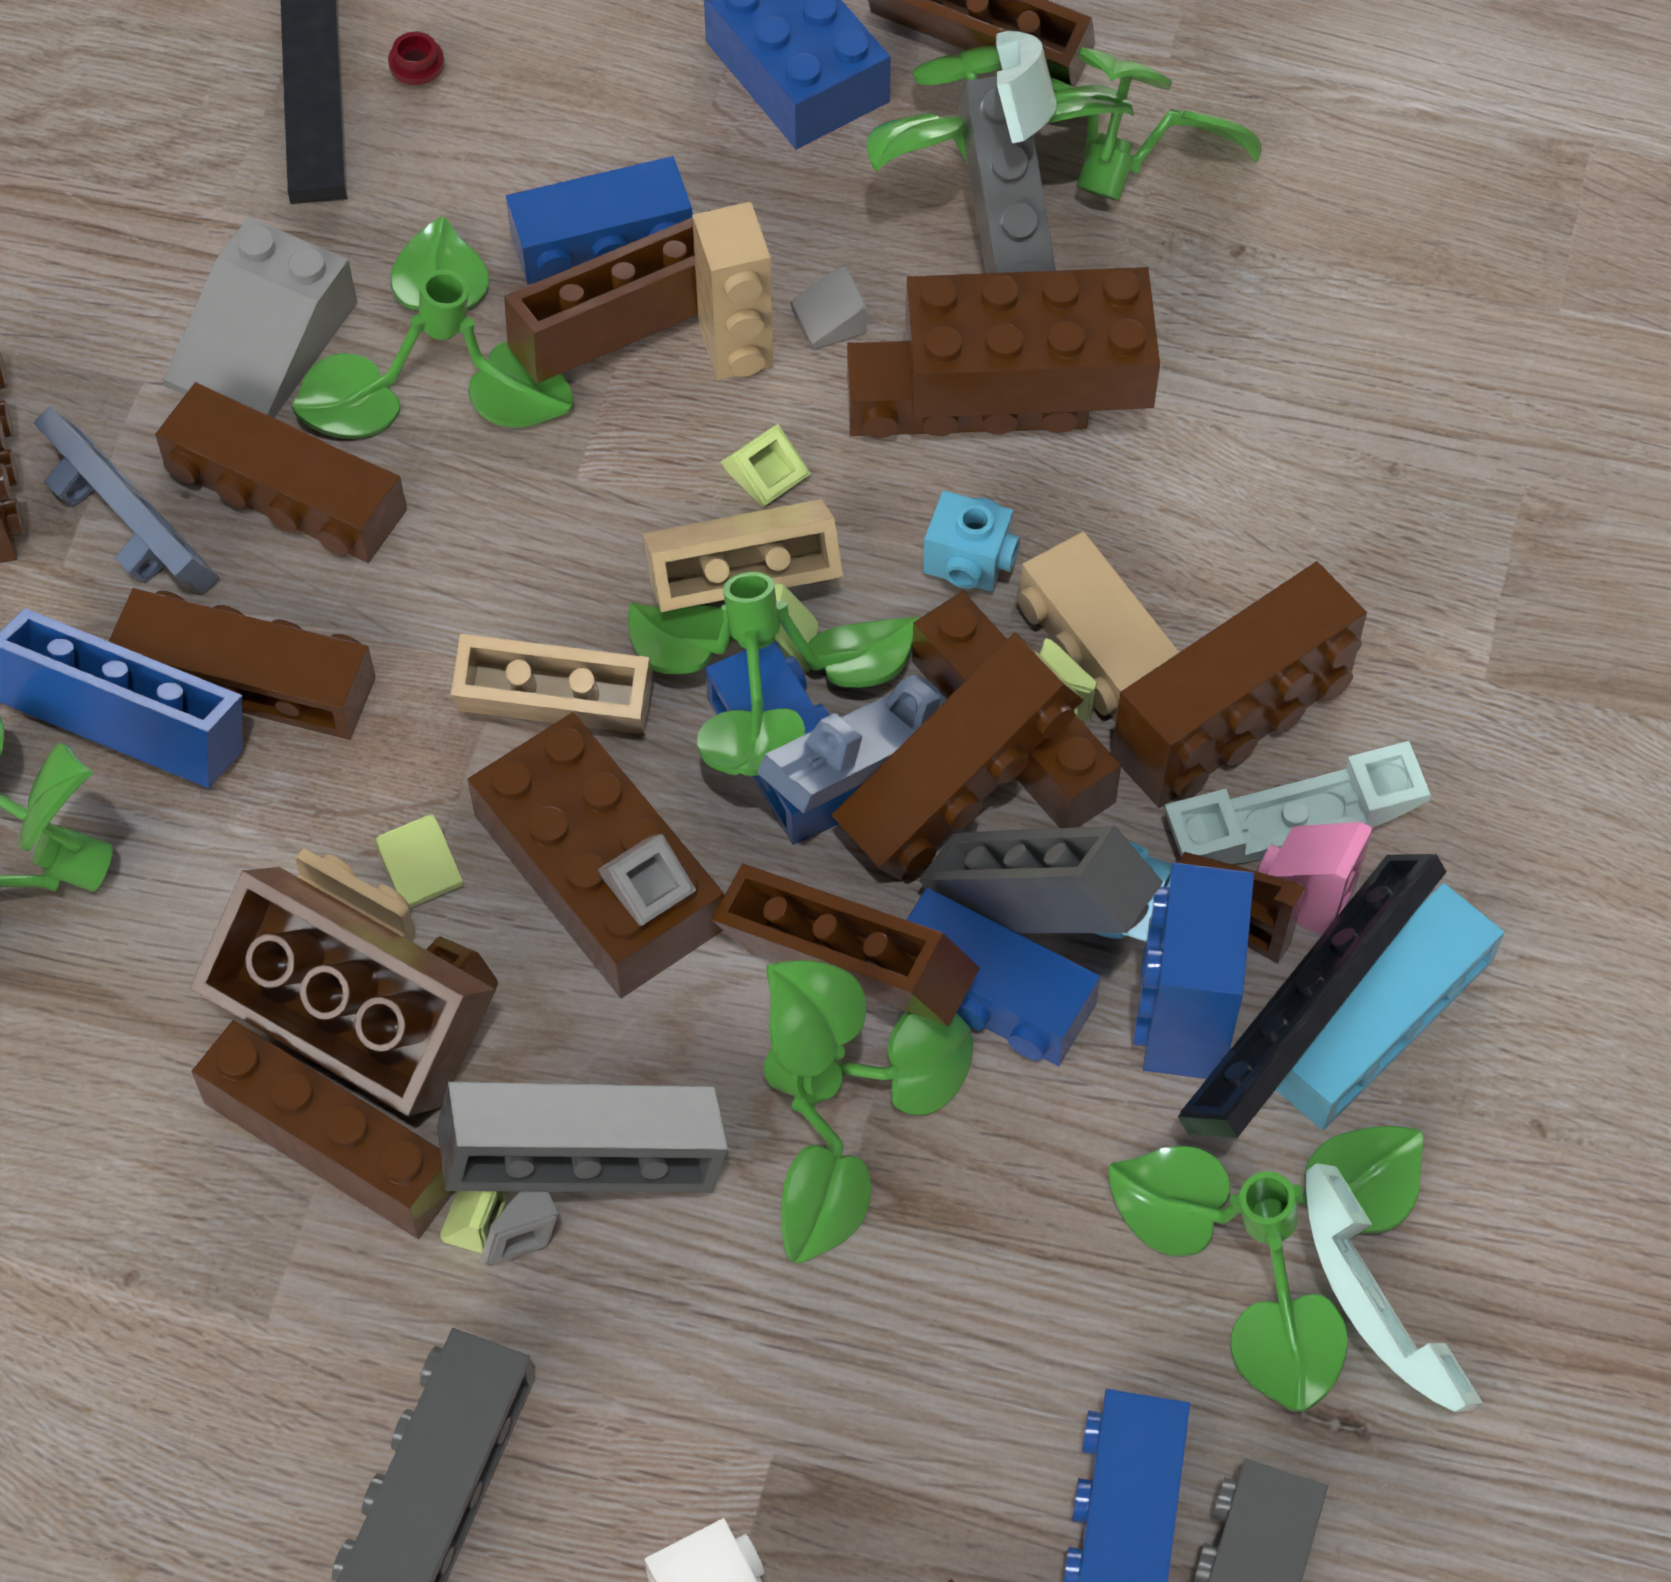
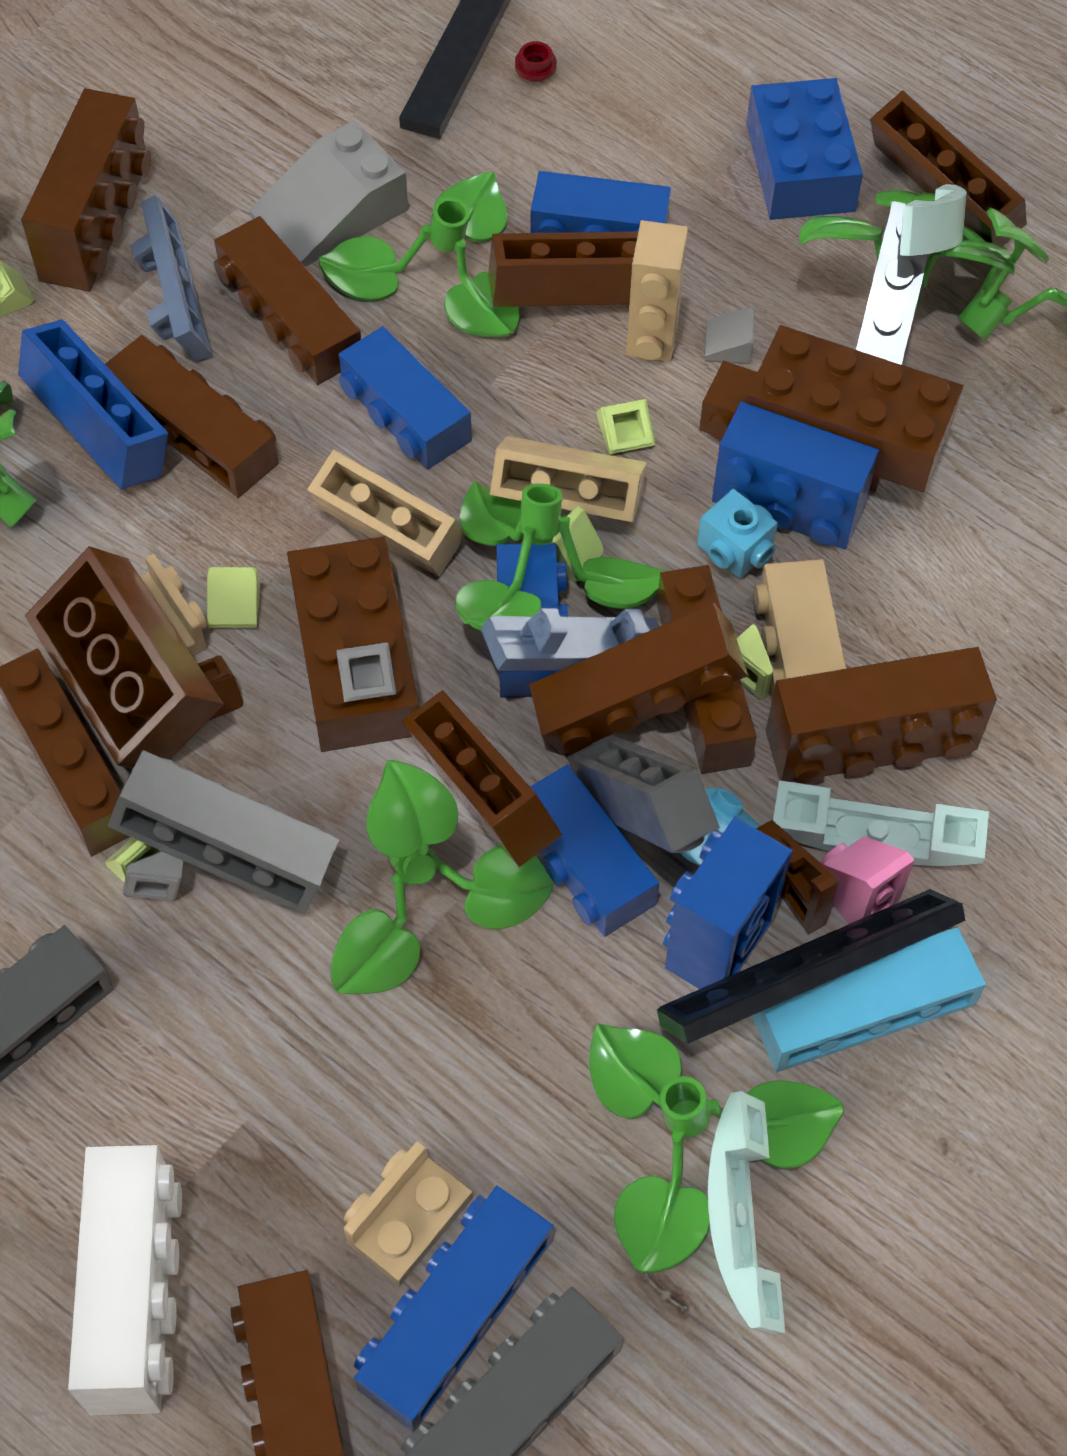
camera: 25 degrees right, 0 degrees up
none -> blue brick [339,326,472,470]
none -> tan bracket [343,1141,473,1287]
none -> blue brick [712,401,879,550]

